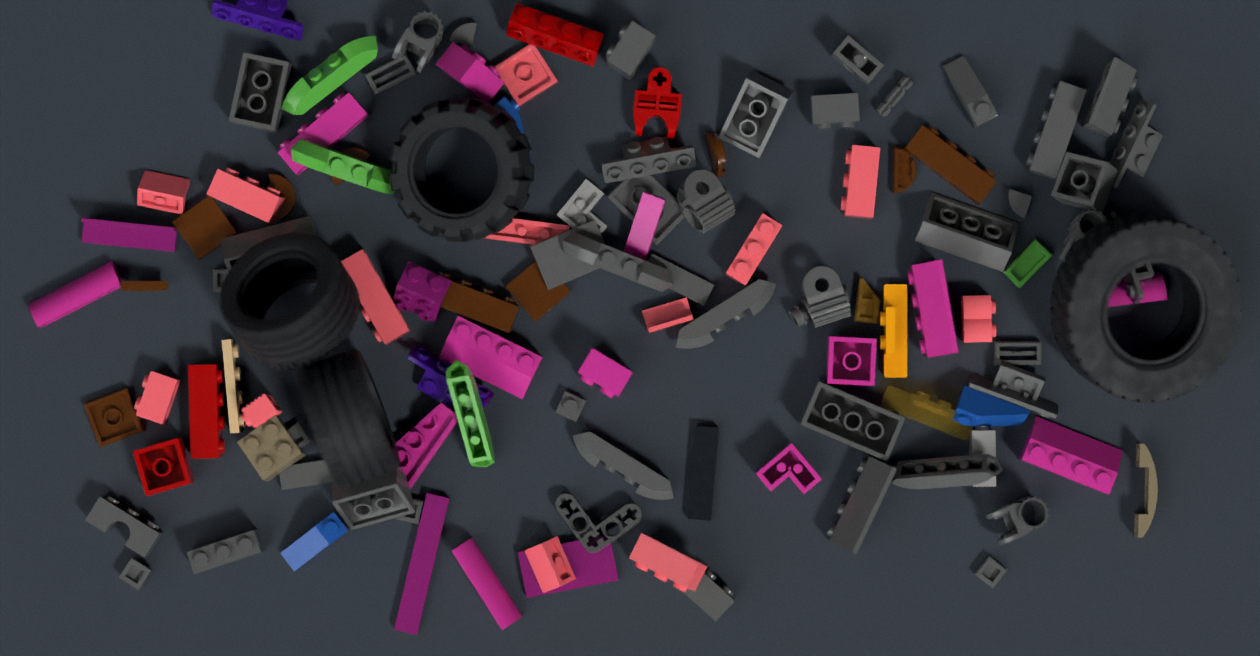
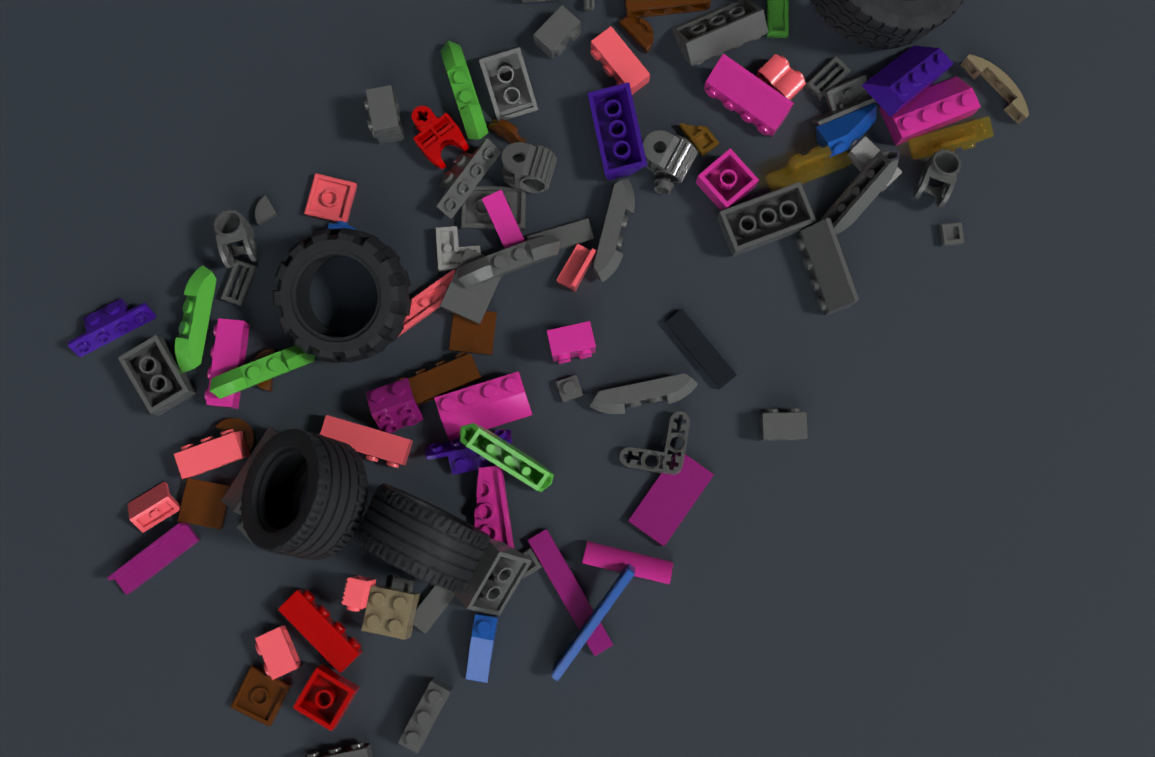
camera: 45 degrees left, 5 degrees down
dark pink brick [28,261,122,328] -> none
reddish brown tile [121,281,168,291] -> none
tan plate [222,339,246,433] -> none
dark pink brick [436,42,505,102] -> none
red brick [506,3,604,67] -> none
coral panel [525,536,576,593] -> none
coral brick [629,533,708,592] -> none
coral brick [725,213,783,286] -> none
dark pink brick [755,443,822,494] -> none
light orange bracket [880,284,907,378] -> none
none -> bright green brick [440,41,488,140]
none -> blue tile [551,564,635,681]
none -> dark purple slope [588,82,647,181]
none -> dark purple slope [862,46,954,117]
none -> clear yellow bracket [908,116,994,160]

